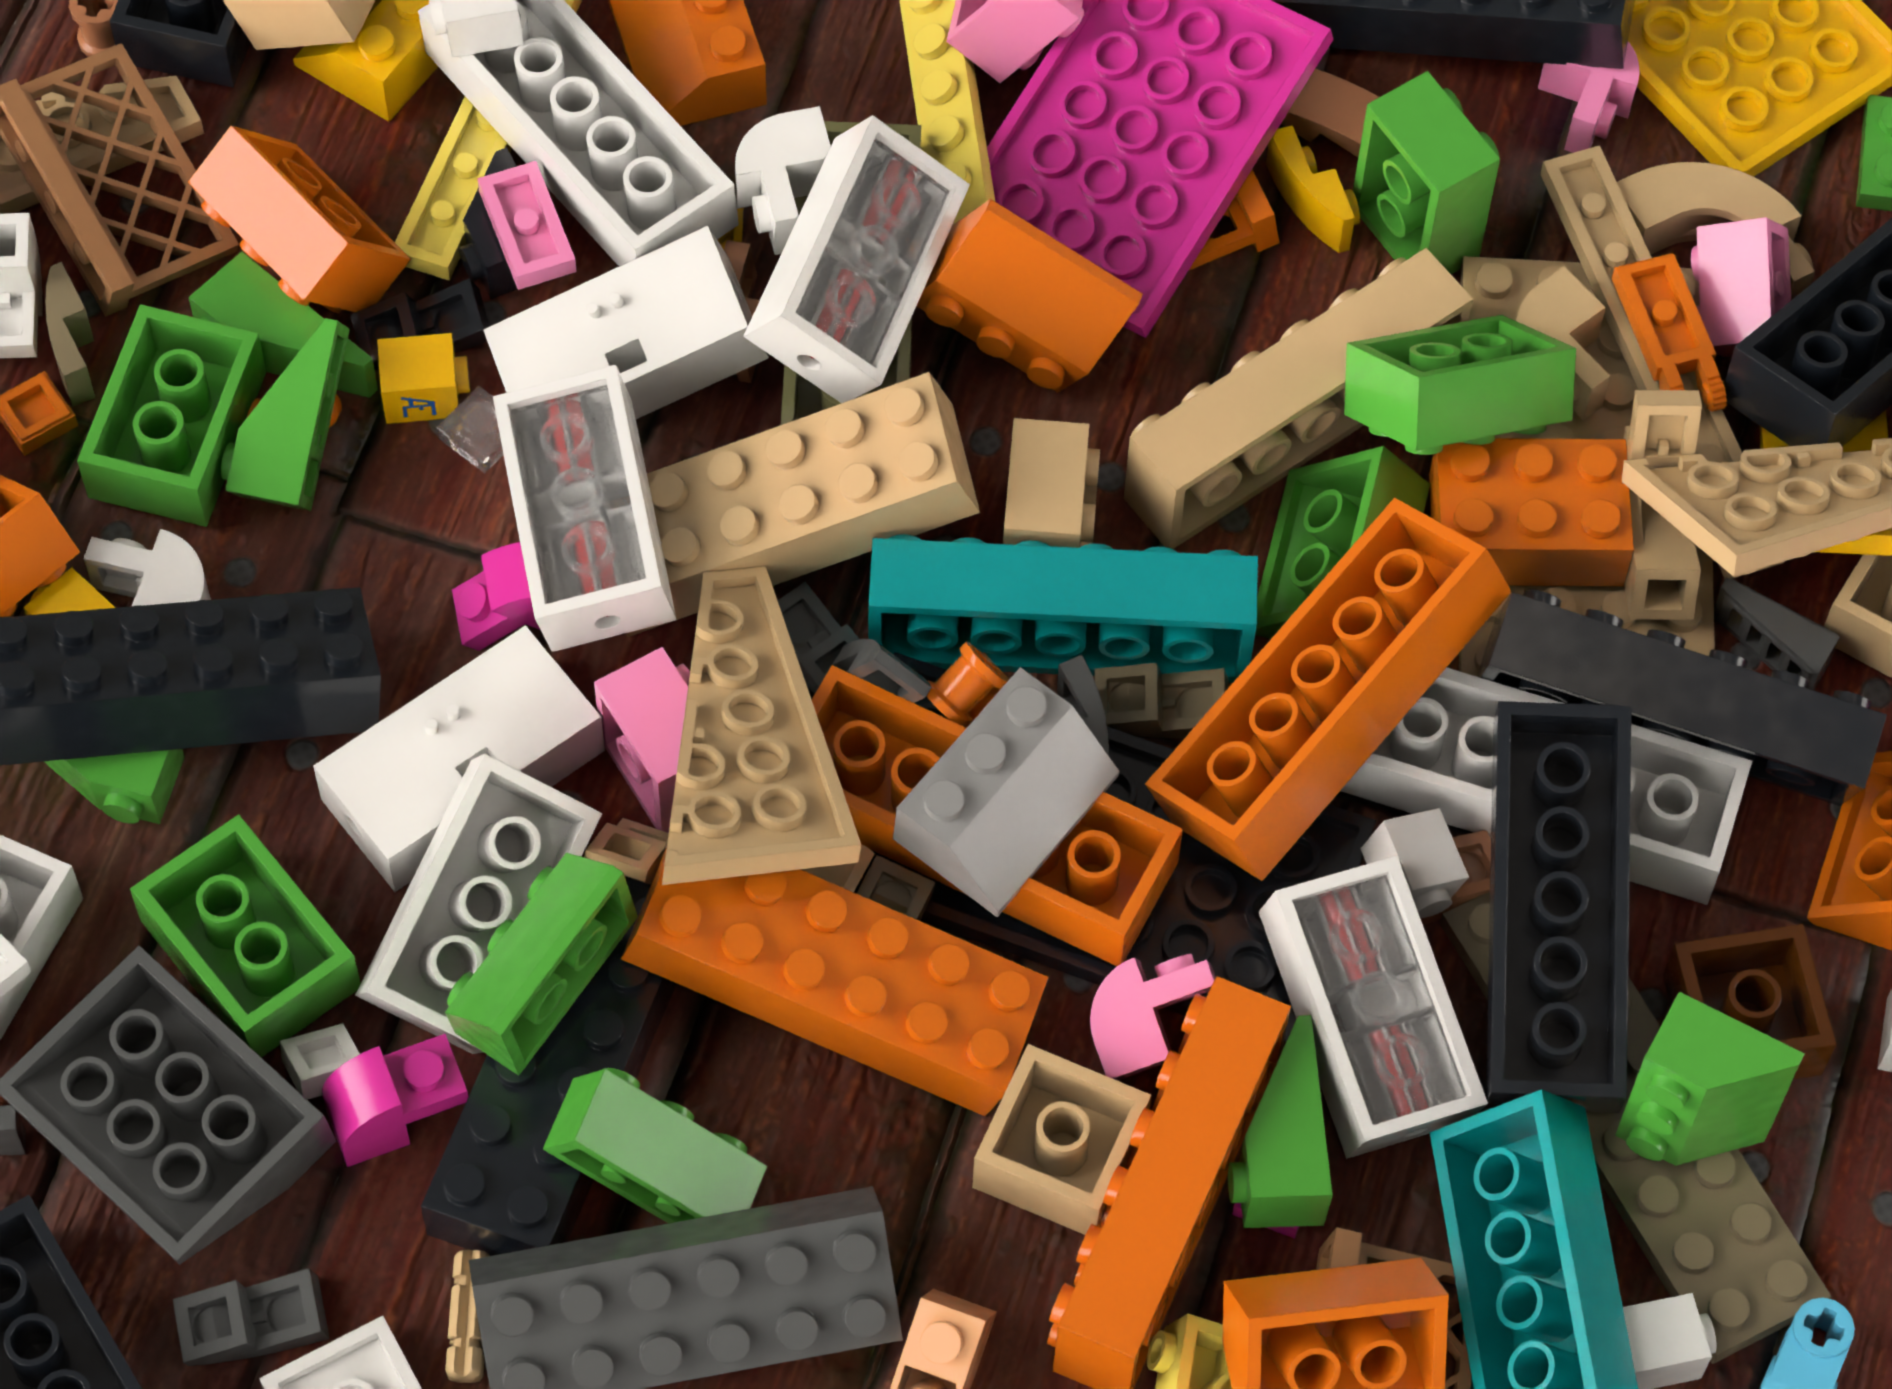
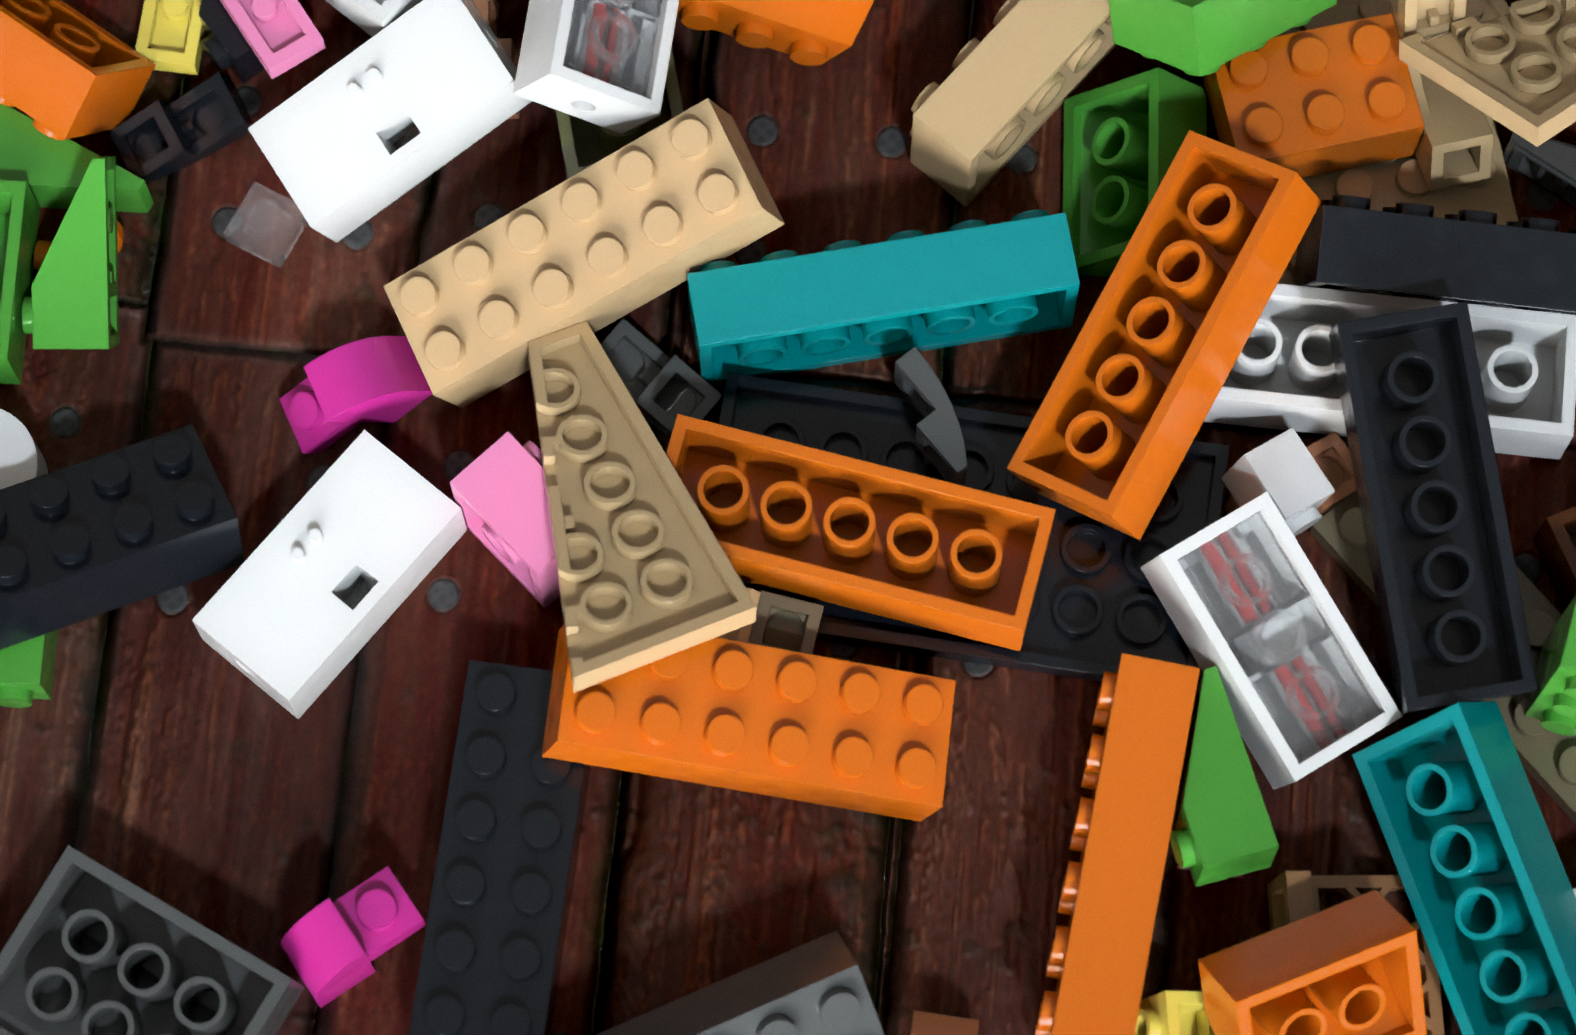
camera: 10 degrees left, 10 degrees up
bright green brick [130,814,361,1058] -> none
white plate [280,1023,360,1100] -> none
white brick [355,753,602,1054] -> none
yellow brick [377,333,470,424] -> none
bright green slope [445,853,638,1076] -> none
brick [493,365,677,652] -> none
bright green brick [543,1068,767,1224] -> none
tan slope [584,818,669,884] -> none
dark grey slope [833,639,931,703] -> none
light grey slope [893,667,1119,917] -> none
orange piece [926,641,1009,728] -> none
tan brick [972,1044,1152,1235] -> none
tan brick [1003,418,1100,548] -> none
bright pink brick [1090,953,1216,1081] -> none
dark tan slope [1095,663,1229,738] -> none

